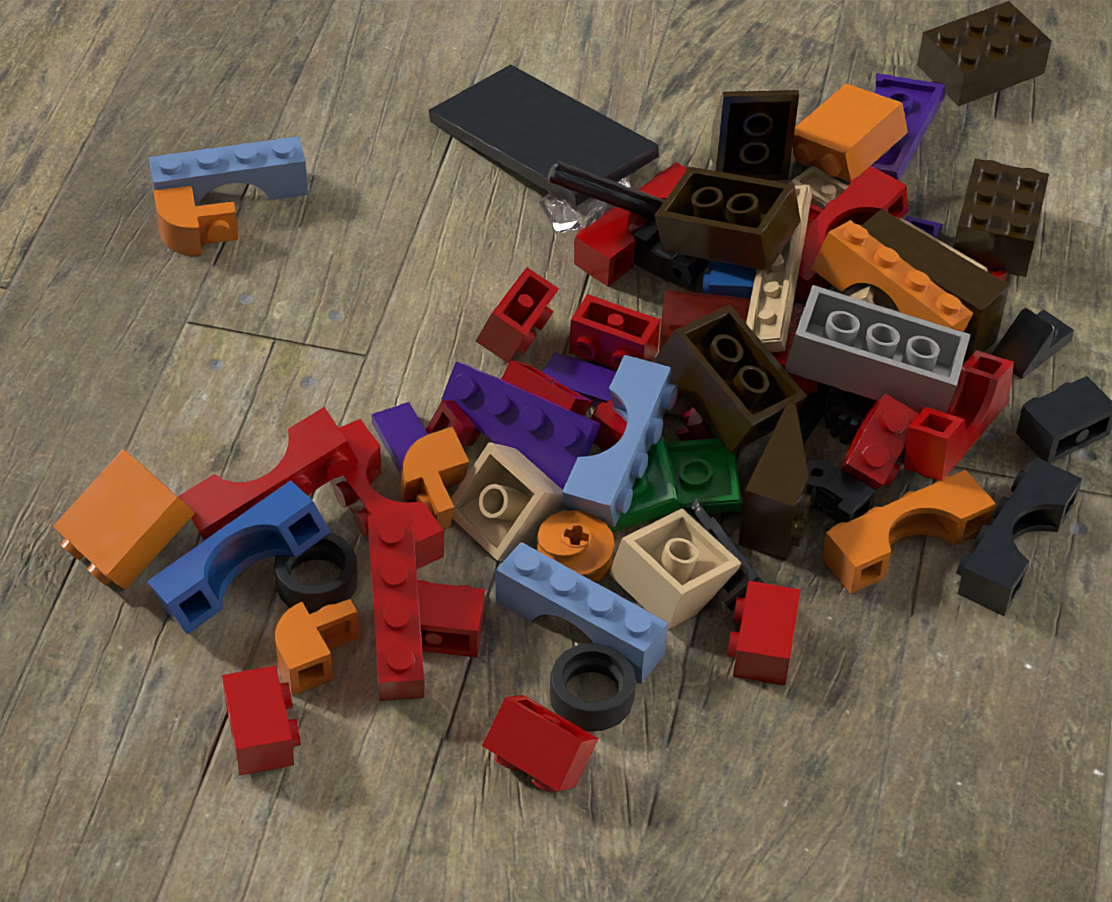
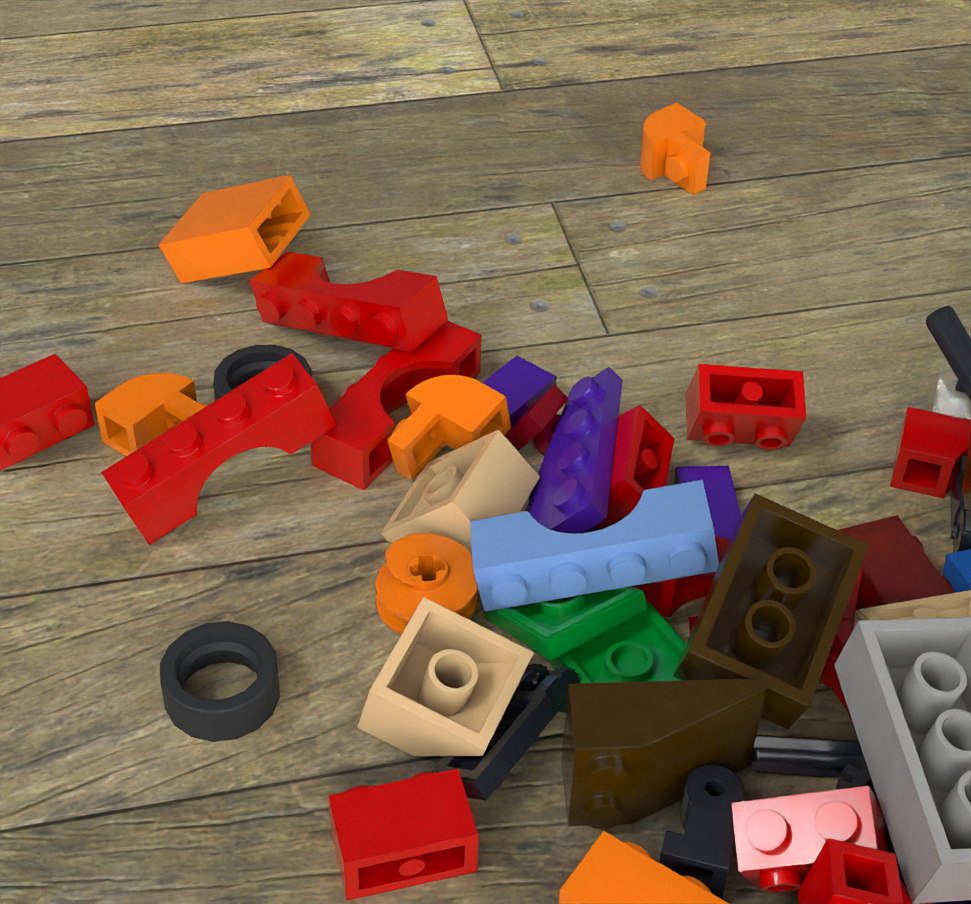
camera: 65 degrees right, 5 degrees down
blue arch [147,480,331,634] -> none
medium blue arch [149,136,308,206] -> none
red brick [417,580,485,658] -> none
red brick [482,695,599,793] -> none
medium blue arch [496,542,668,684] -> none
red brick [569,294,661,370] -> none

